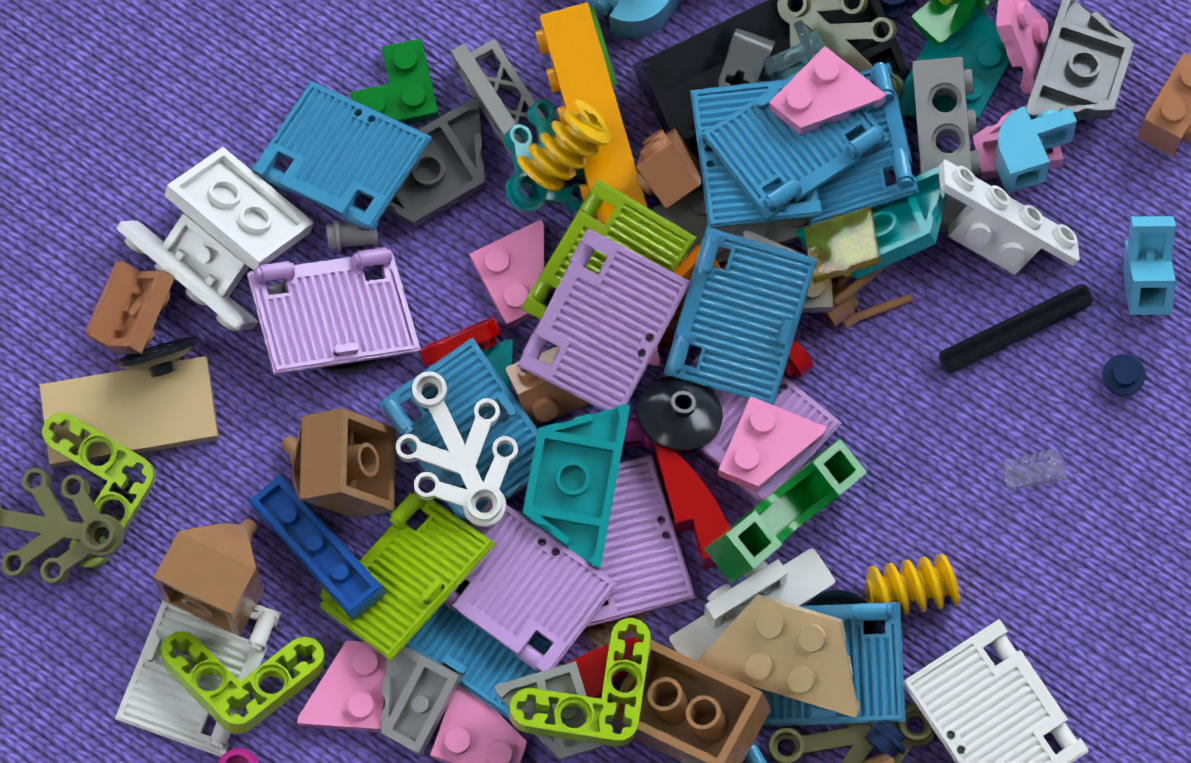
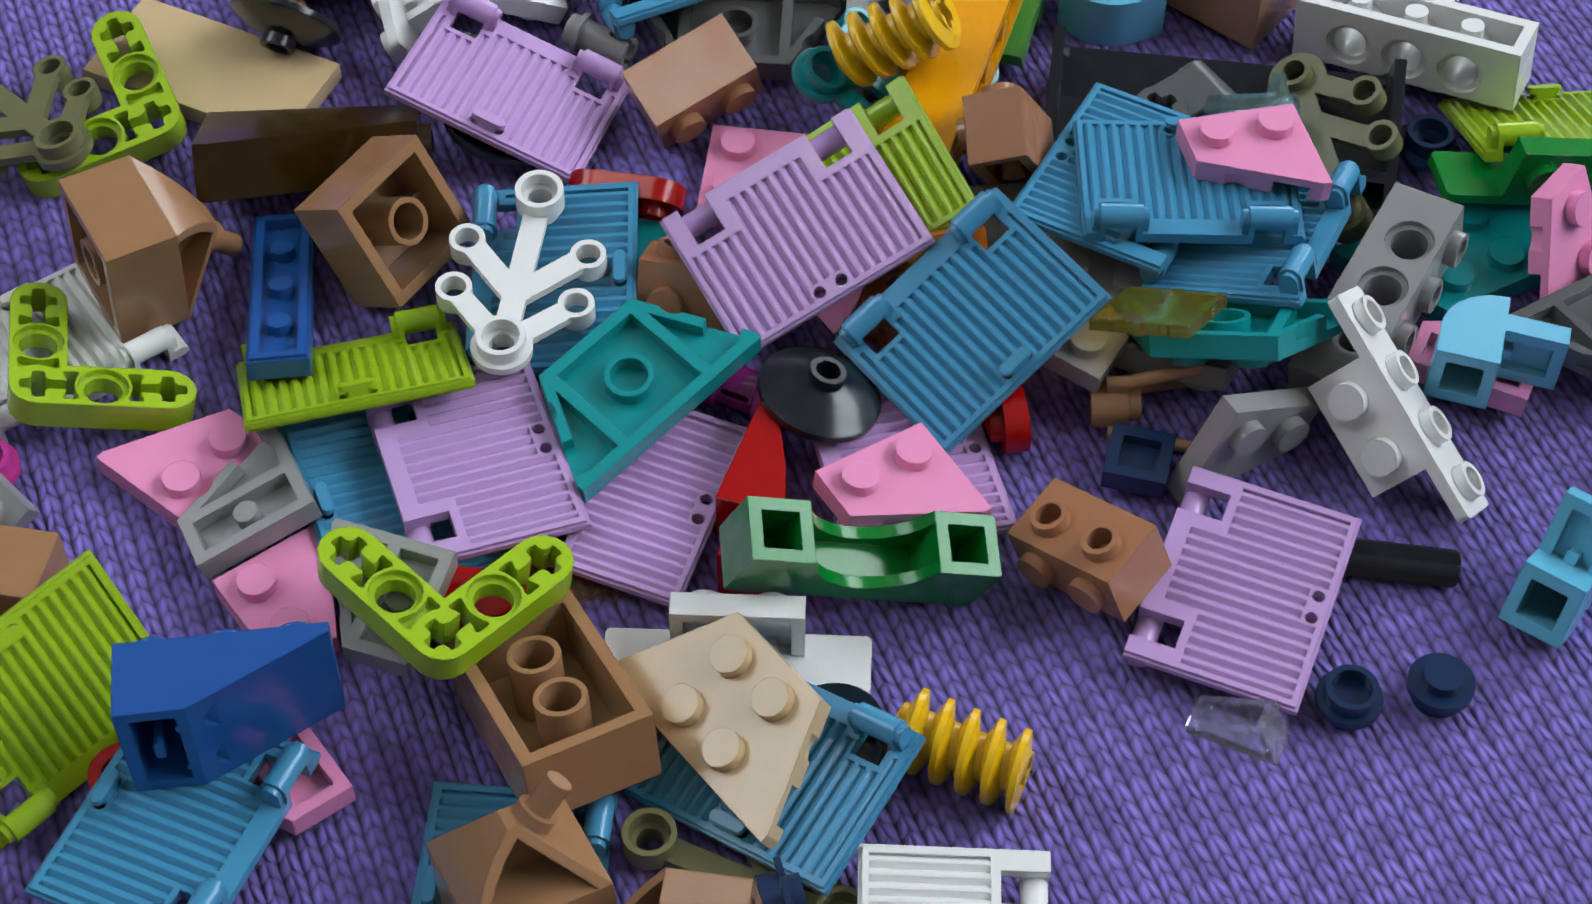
camera: 30 degrees right, 20 degrees down
none -> dark brown slope [191,105,434,203]
none -> nougat brick [621,13,763,149]
none -> nougat brick [1007,478,1172,622]
none -> dark blue plate [1100,422,1177,499]
none -> lavender window [1122,466,1362,716]
none -> light grey wing [1166,386,1320,502]
none -> dark blue plate [1314,664,1384,730]

